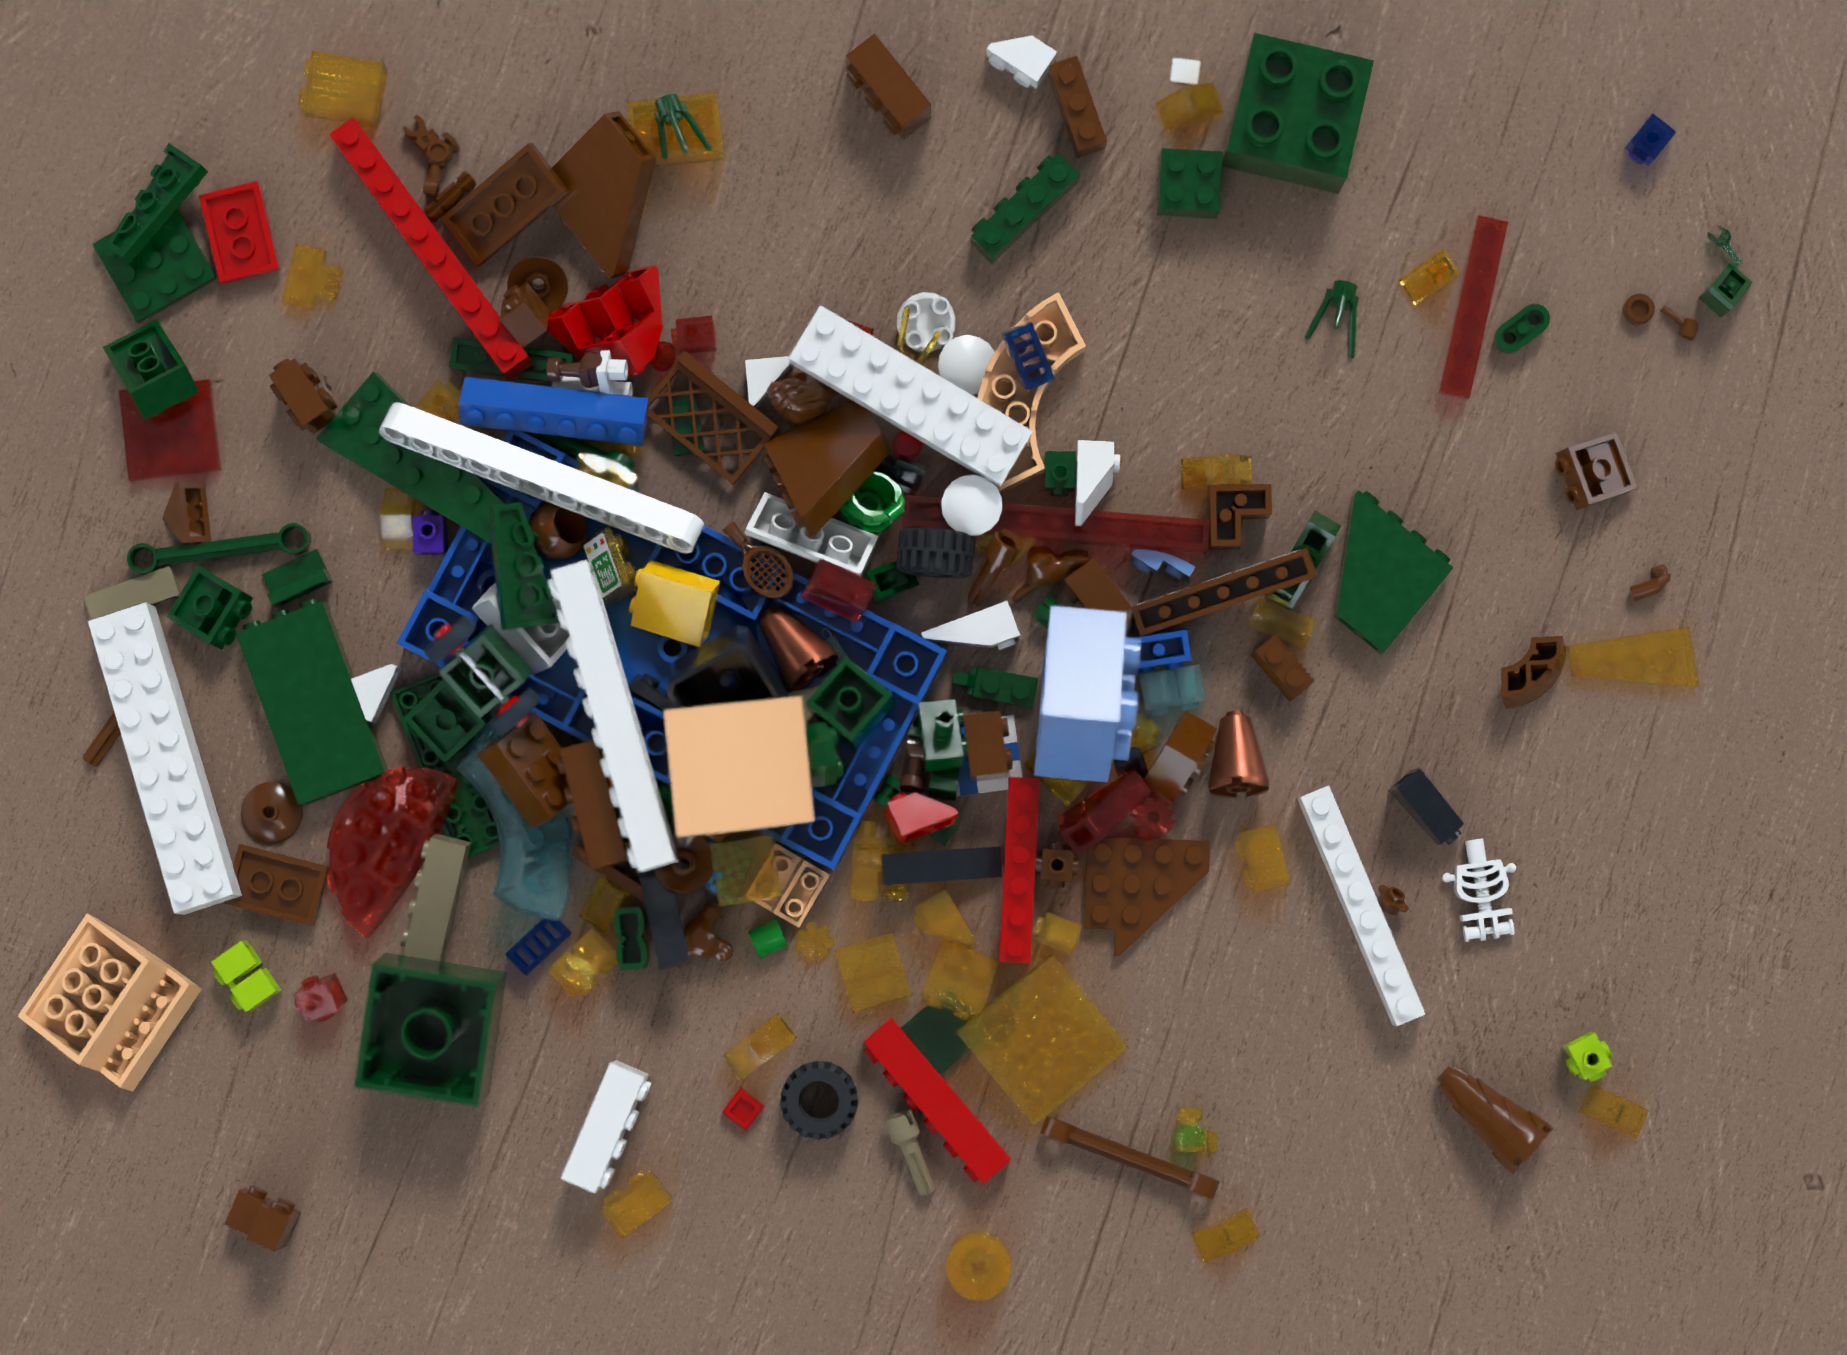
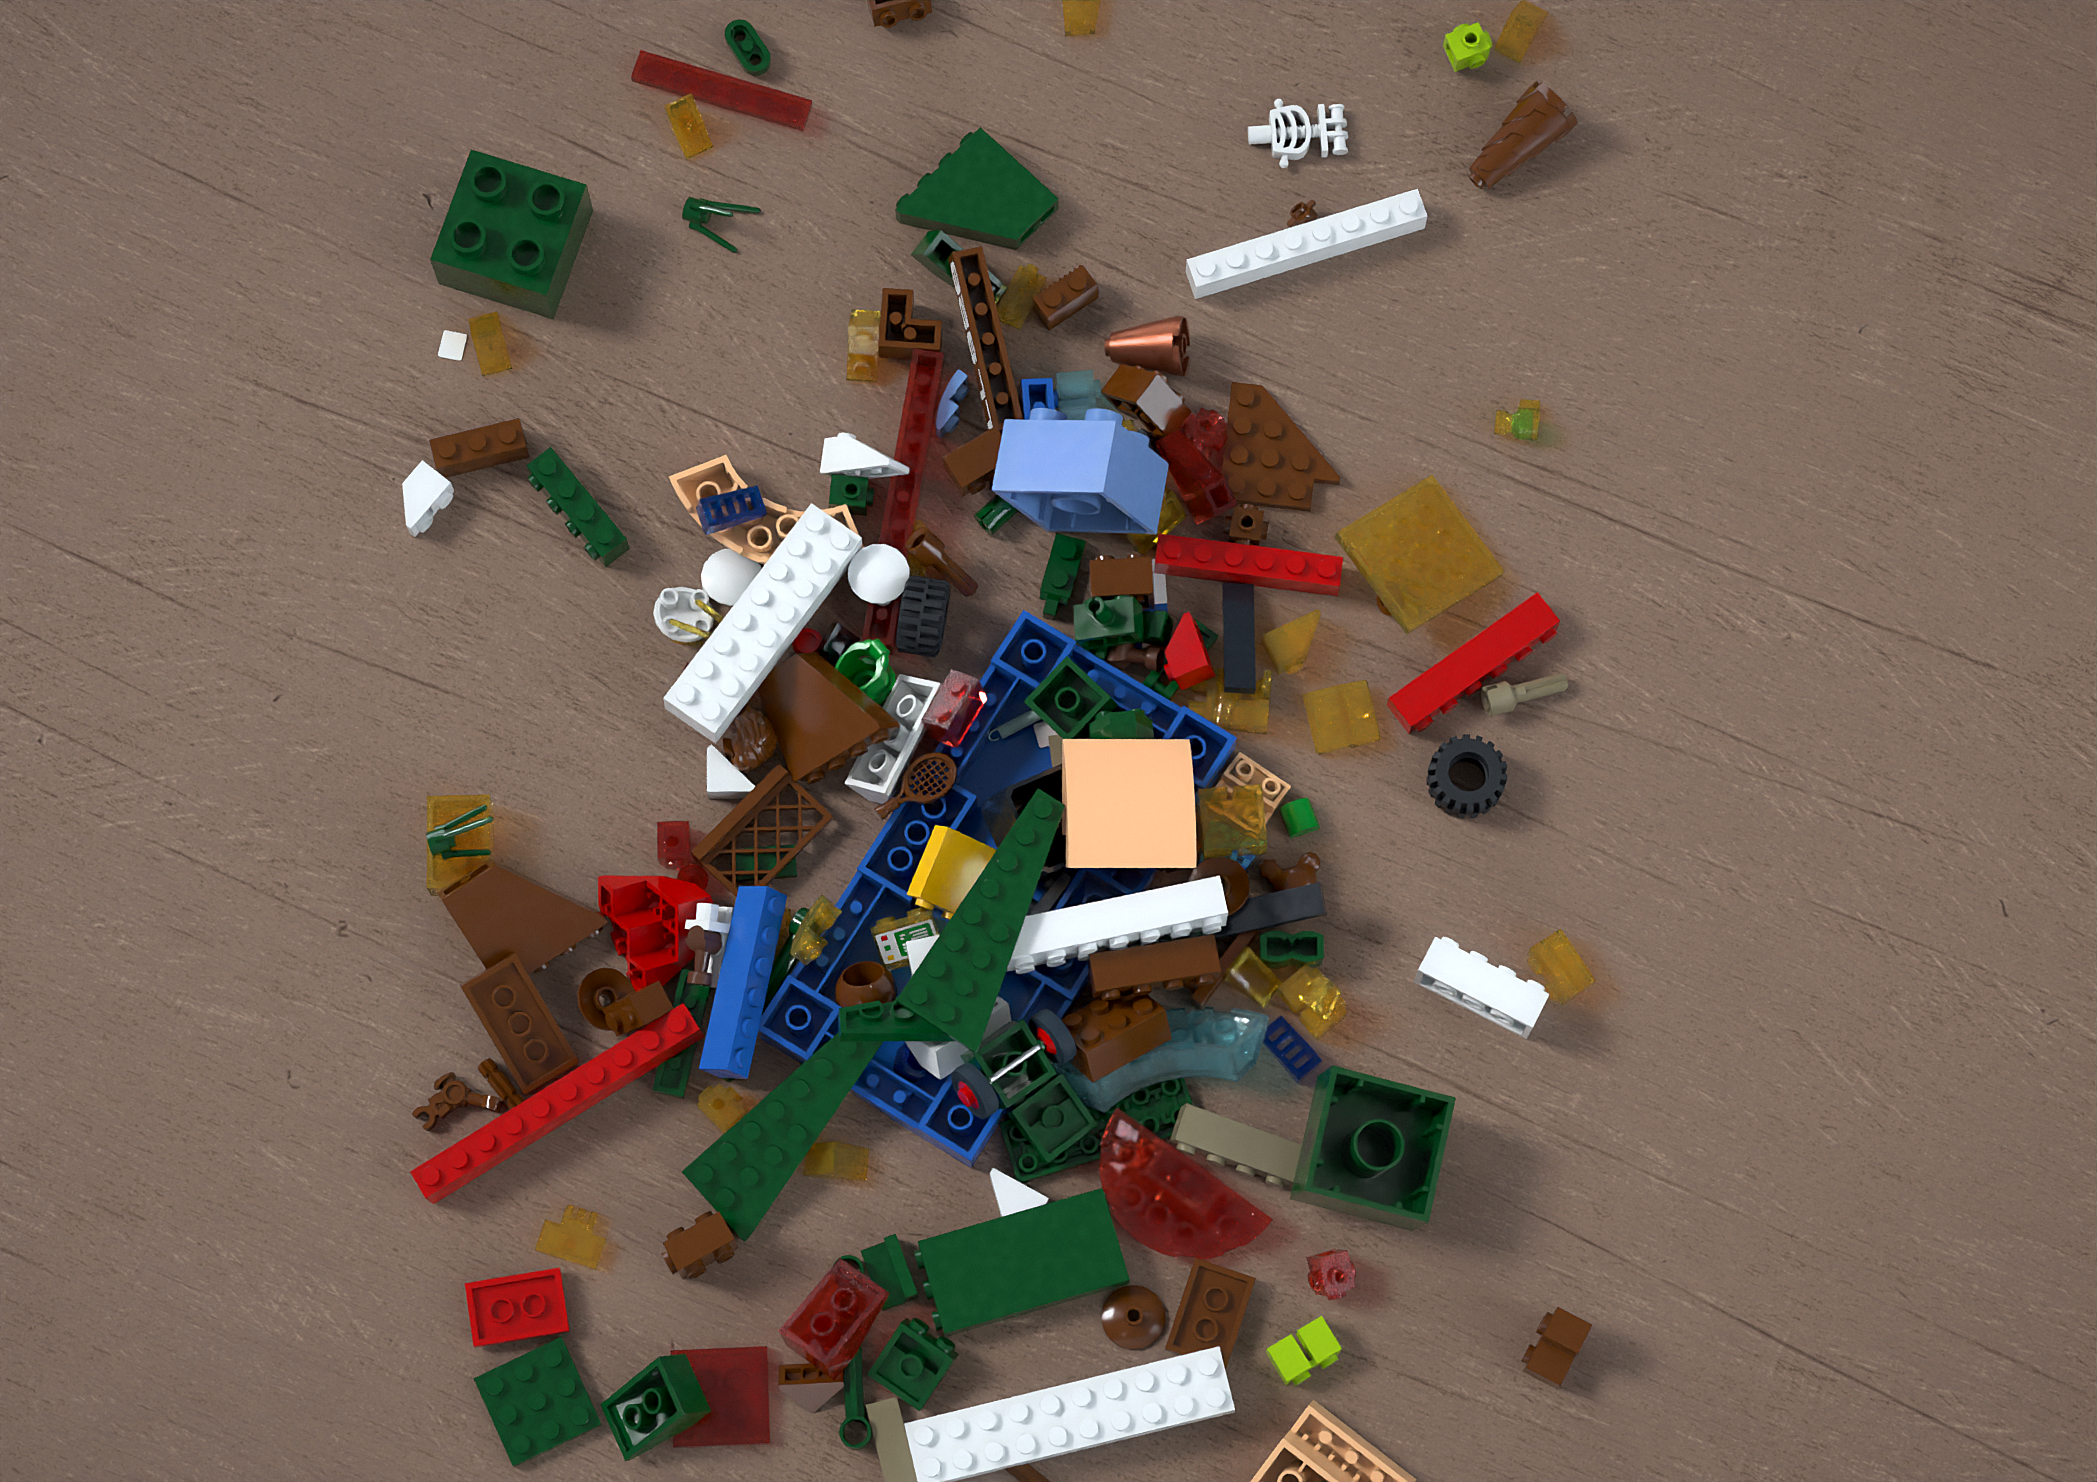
camera: 90 degrees left, 10 degrees down
dark green wing [106,143,208,264] -> none
clear yellow brick [298,51,388,128] -> none
white beam [379,403,704,553] -> none
dark purple brick [413,510,448,555] -> none
clear yellow slope [722,1013,797,1081] -> none
red tile [722,1087,765,1131] -> none
copper cone [759,605,839,692] -> none
clear yellow plant [795,922,834,961] -> none
reddish brown piece [845,33,931,140] -> none
dark green slope [863,561,919,605] -> none
clear green tile [901,988,987,1075] -> none
clear yellow plate [920,938,1000,1022] -> none
white slope [921,601,1020,650] -> none
clear yellow wheel [946,1230,1011,1300] -> none
reddish brown animal [1012,546,1090,603] -> none
clear yellow brick [1032,912,1083,955] -> none
reddish brown piece [1040,1116,1220,1199] -> none
dark green brick [1156,148,1223,219] -> none
clear yellow slope [1191,1208,1260,1262] -> none
clear yellow brick [1234,824,1291,893] -> none
black slope [1388,768,1464,845] -> none
reddish brown brick [1501,636,1566,709] -> none
none -> clear red slope [778,1258,889,1380]
none -> dark green wing [896,788,1065,1054]

